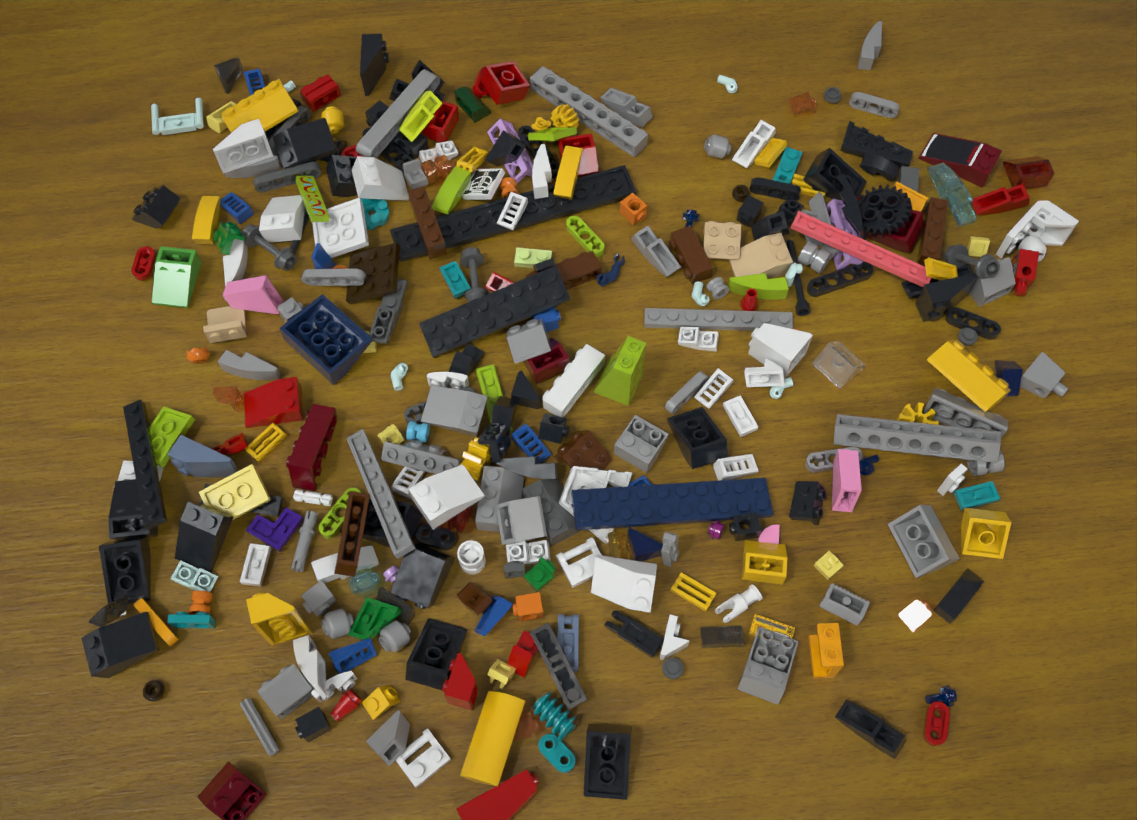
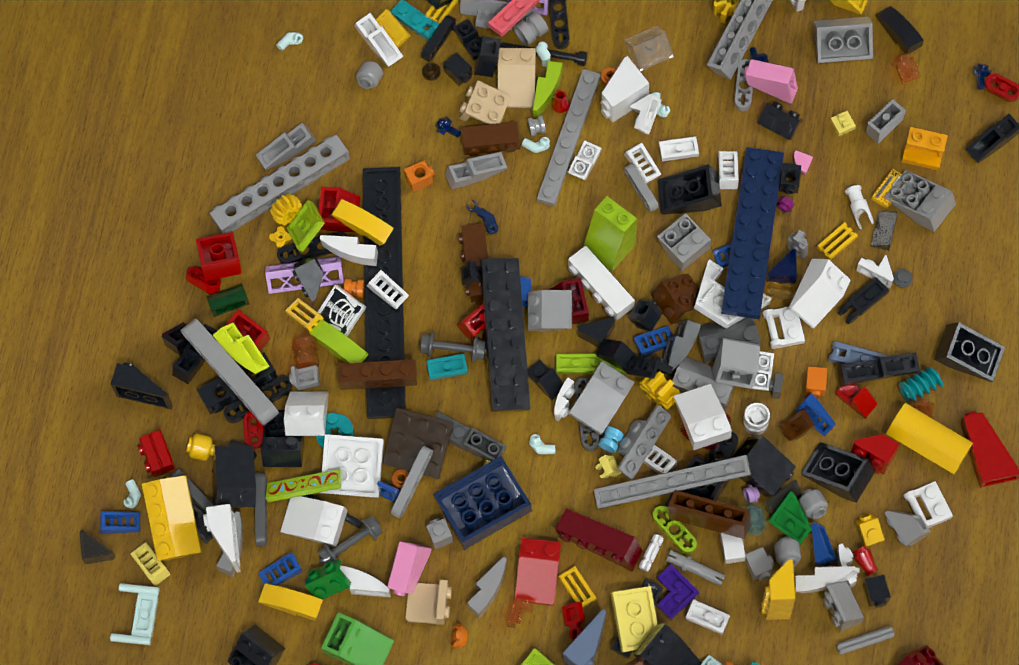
camera: 70 degrees left, 5 degrees up
white slope [419,140,458,168] -> none
light yellow tile [487,659,516,689] -> none
yellowish green plate [514,247,552,268] -> none
green bracket [524,557,556,592] -> none
teal plate [538,734,575,773] -> none
lime beam [566,216,604,258] -> none
yellow slope [742,540,787,585] -> none

